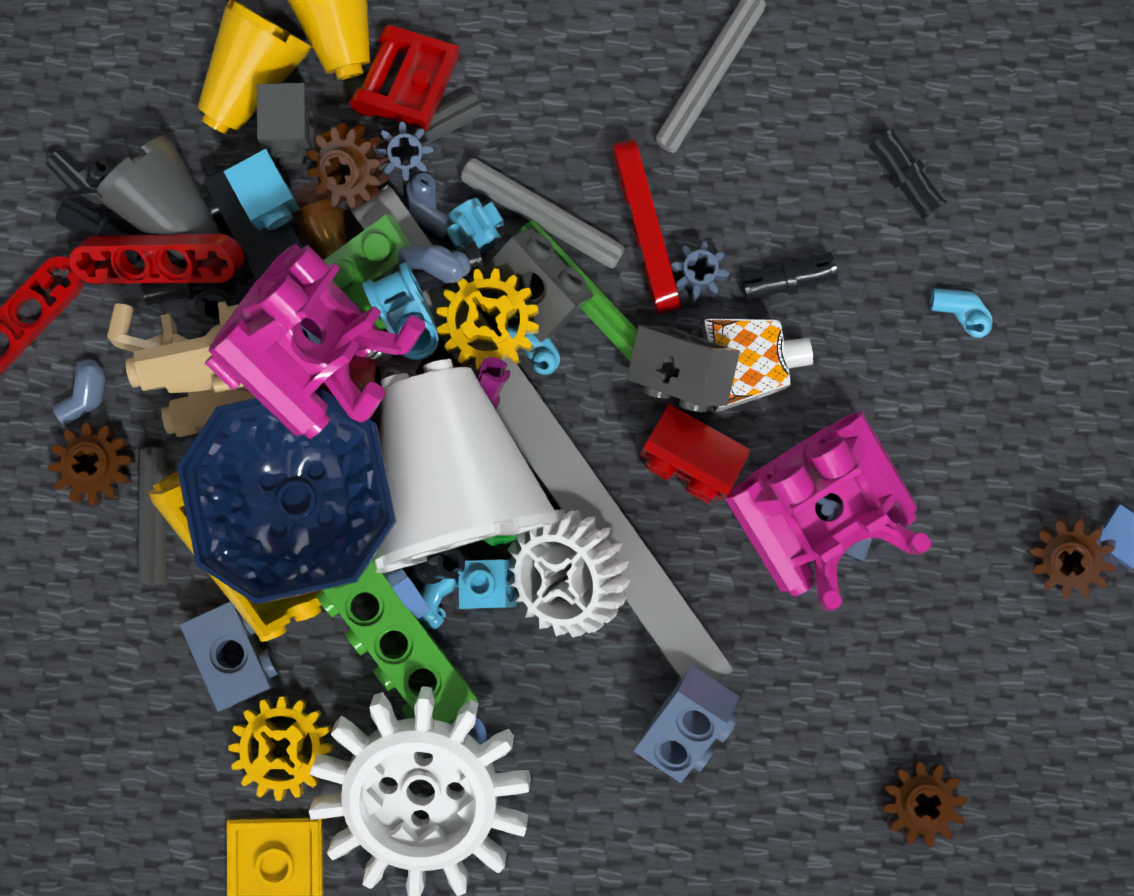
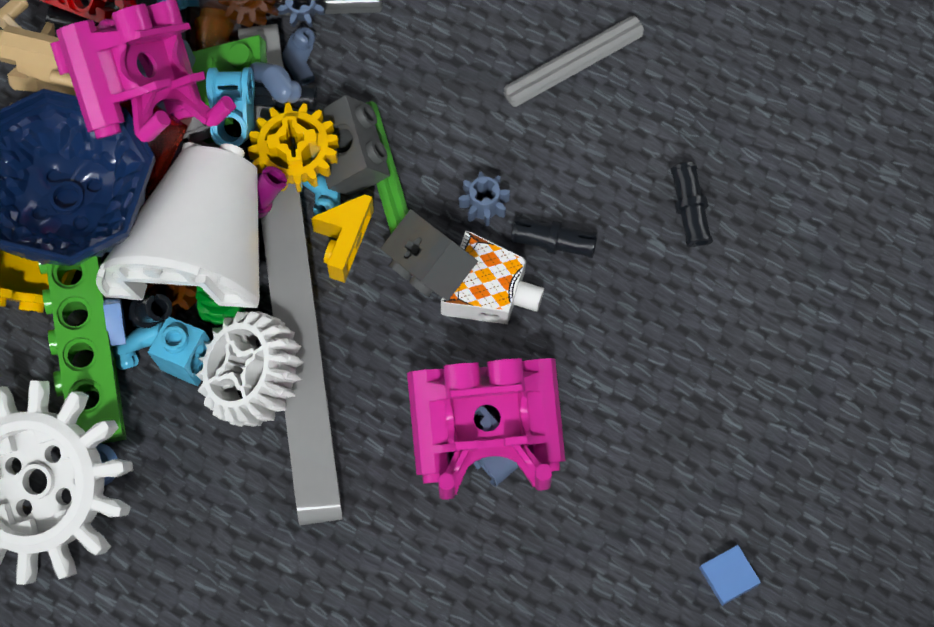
camera: 25 degrees right, 15 degrees down
medium azure gear [445,198,504,254] -> none
light grey axle [461,158,625,268] -> none
red beam [612,139,680,315] -> none
sand blue brick [633,664,740,783] -> none
red slope [640,404,751,504] -> none
medium azure arm [930,288,992,338] -> none
reddish brown gear [1030,514,1118,599] -> none
none -> yellow slope [311,194,374,283]

